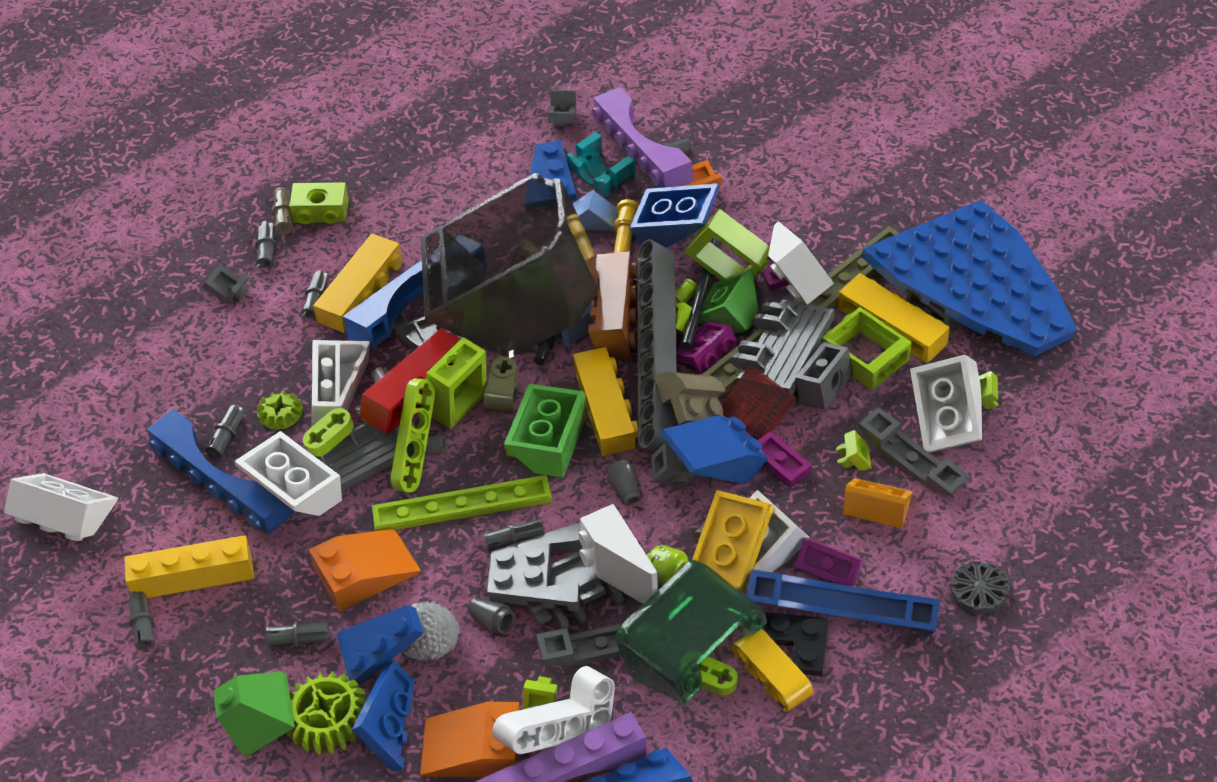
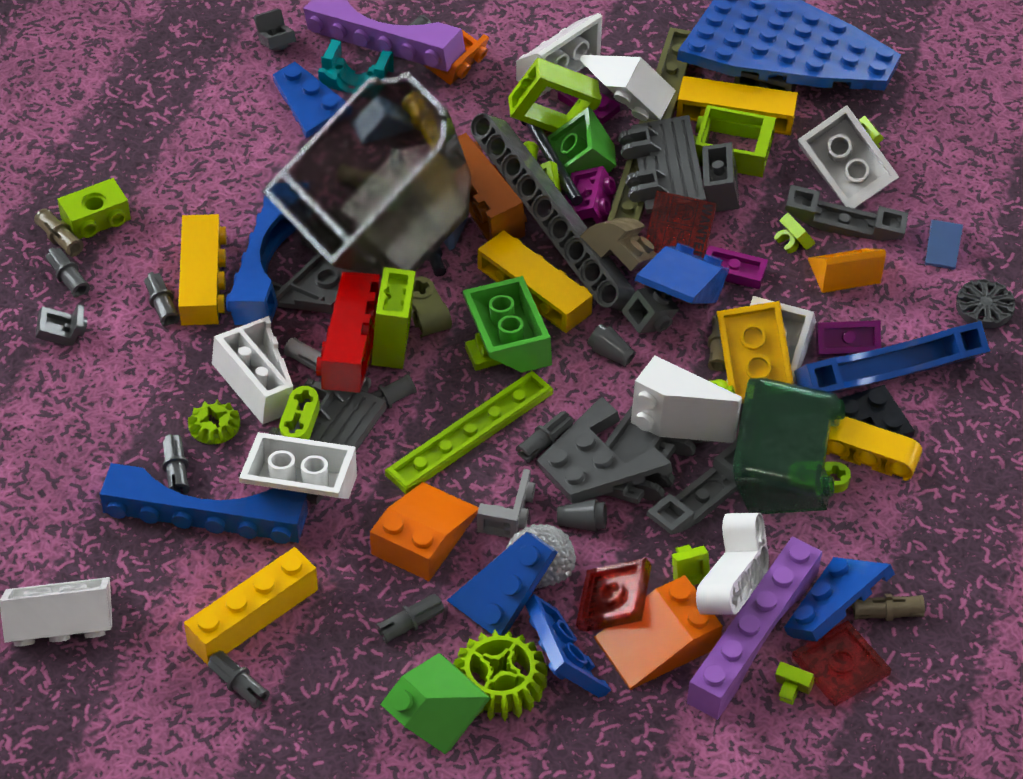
camera: 35 degrees left, 0 degrees up
lime beam [391,378,435,492] -> none
blue slope [630,184,720,248] -> none
none -> light grey bracket [477,469,536,538]
none -> white slope [516,13,602,97]
none -> clear red tile [576,558,652,632]
none -> medium blue slope [925,219,963,269]

